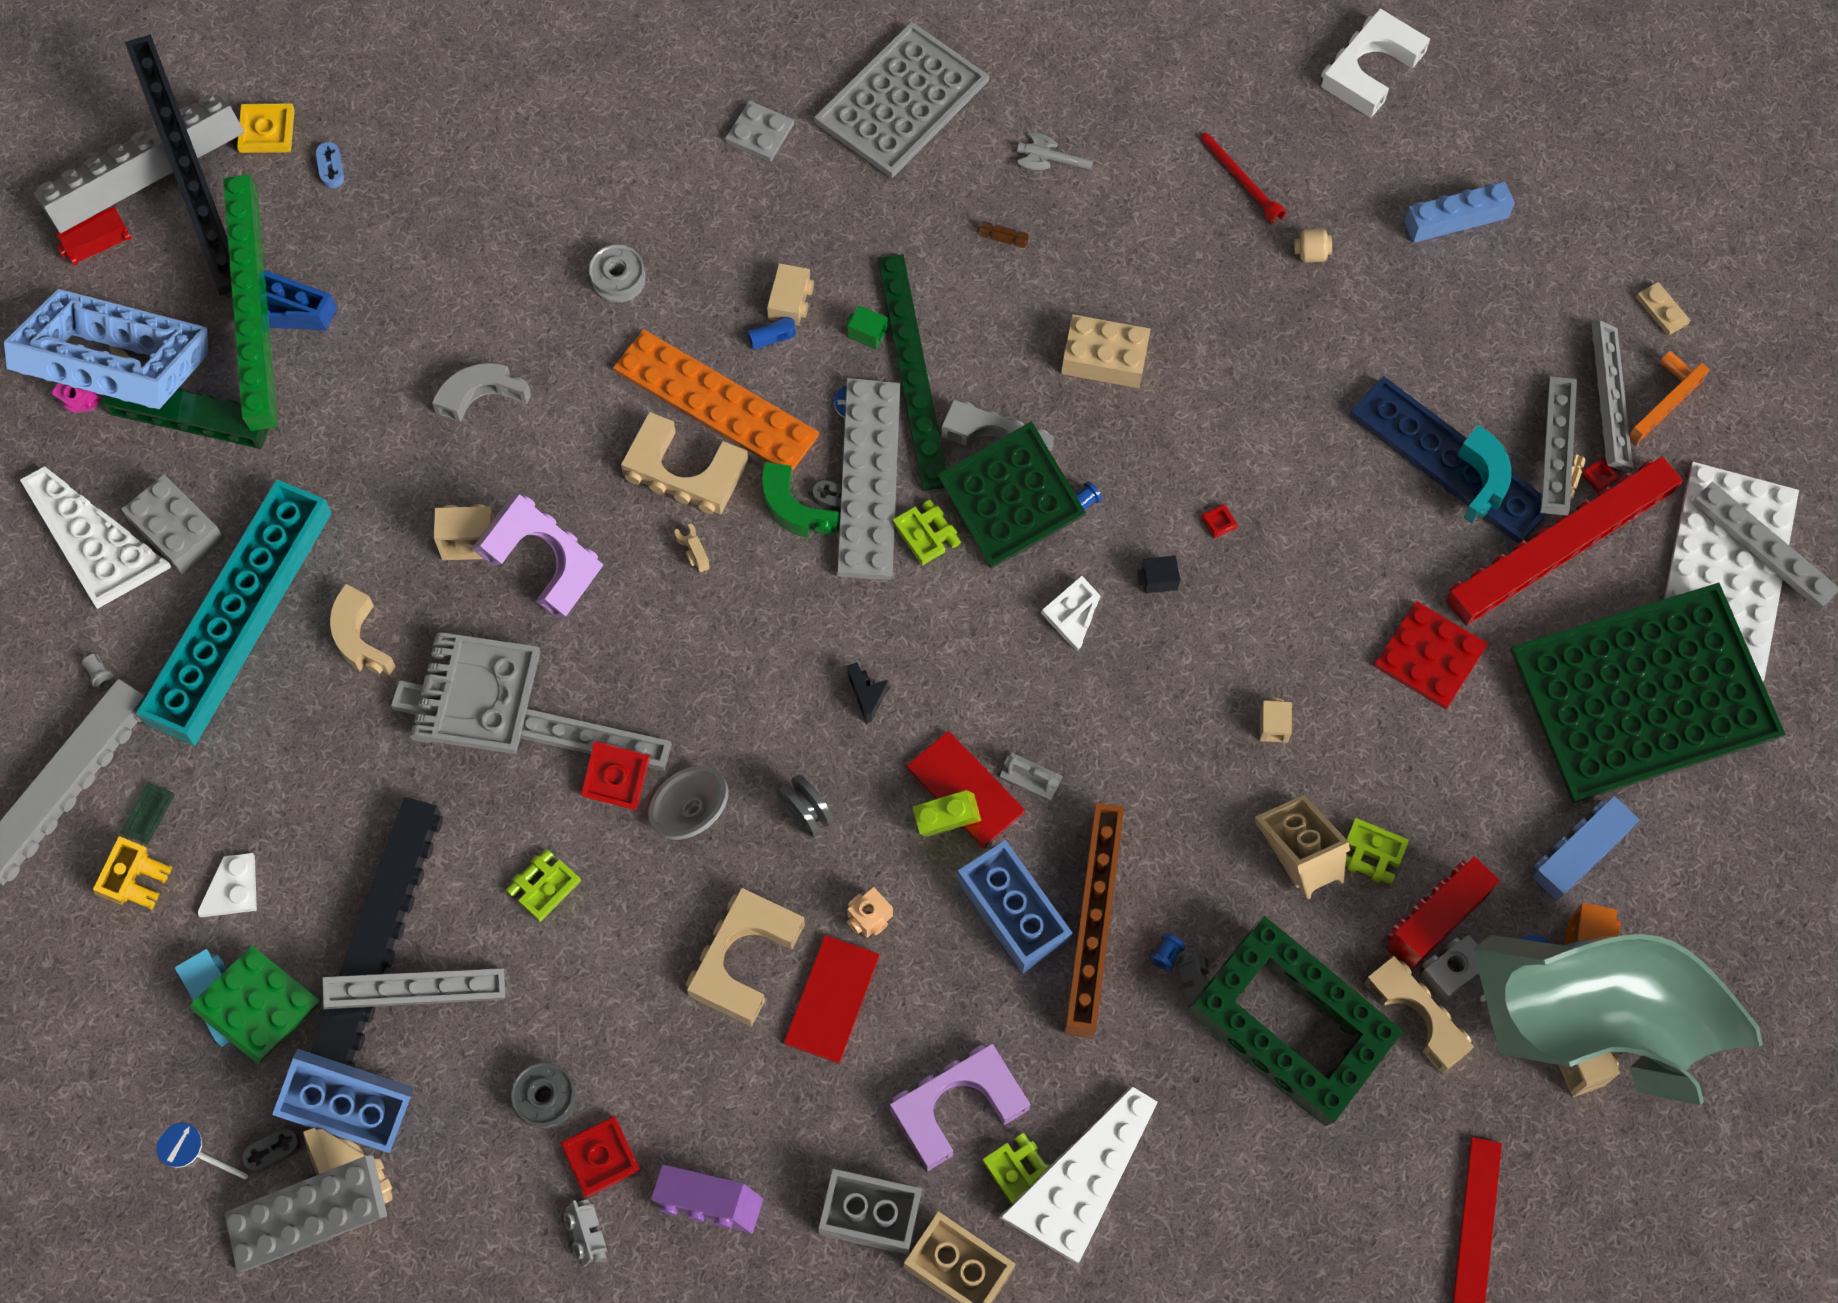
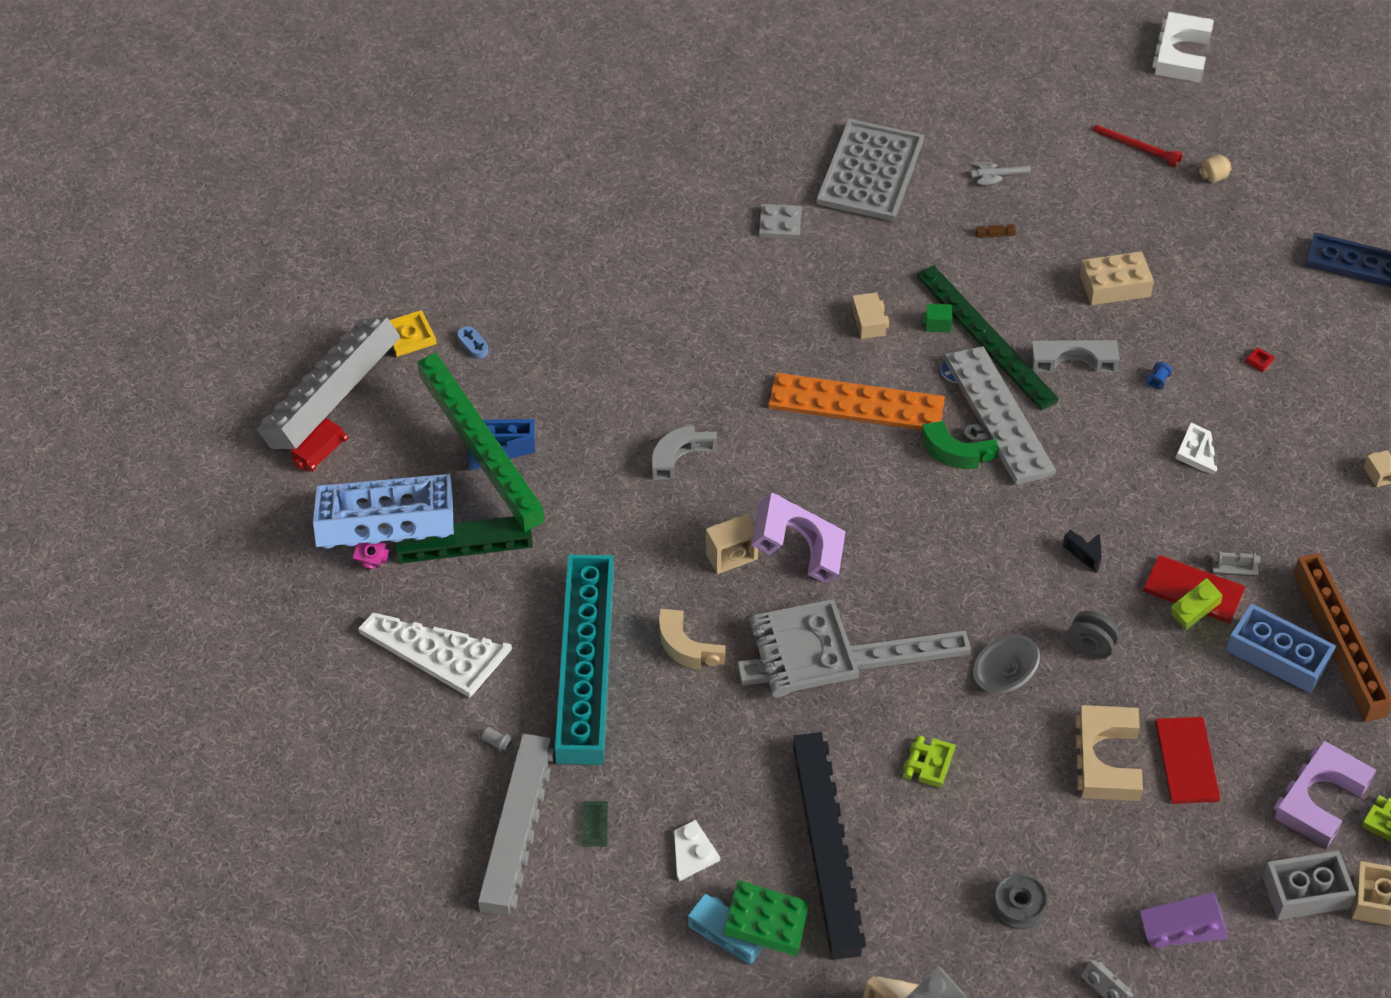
camera: 20 degrees left, 15 degrees down
yellow brick [93,836,173,910] -> none
light grey brick [121,475,224,575] -> none
black brick [125,34,232,296] -> none
medium blue brick [272,1049,413,1153] -> none
light grey plate [322,969,505,1009] -> none
red plate [560,1115,641,1198] -> none
red plate [581,740,651,811] -> none
light grey wheel [589,245,646,303] -> none
tan arch [621,412,748,515] -> none
tan plate [675,523,710,573] -> none
blue bar [748,317,796,350] -> none
light nougat brick [847,887,893,938] -> none
lime plate [893,500,961,566] -> none
dark green plate [937,421,1086,569] -> none
black brick [1137,555,1180,594] -> none
medium blue brick [1404,182,1515,243] -> none

